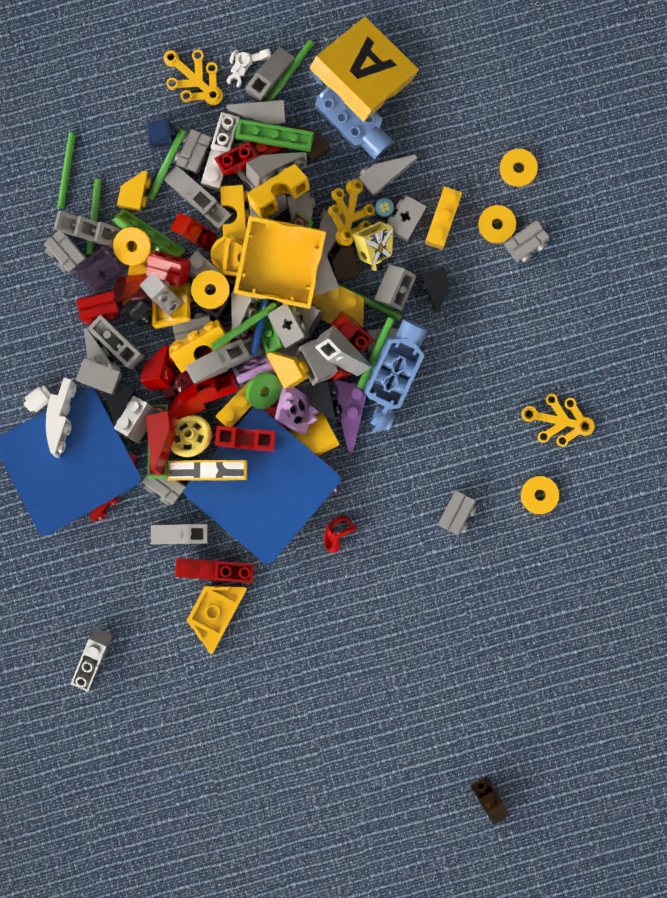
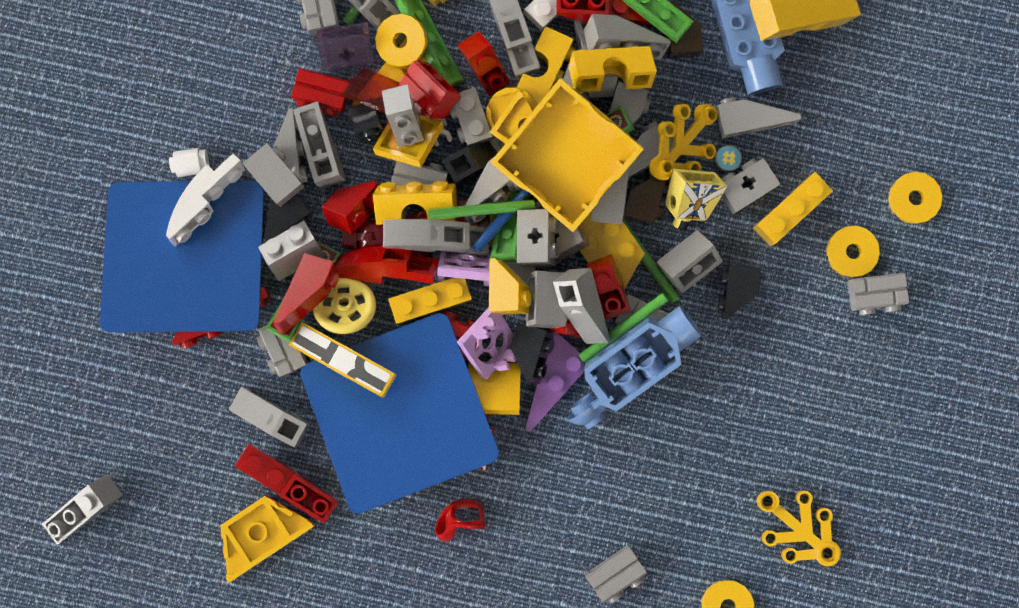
camera: 25 degrees right, 0 degrees up
yellow tile [191,270,230,309] -> none
red arch [215,426,277,452] -> none
bright green tile [245,371,282,409] -> none

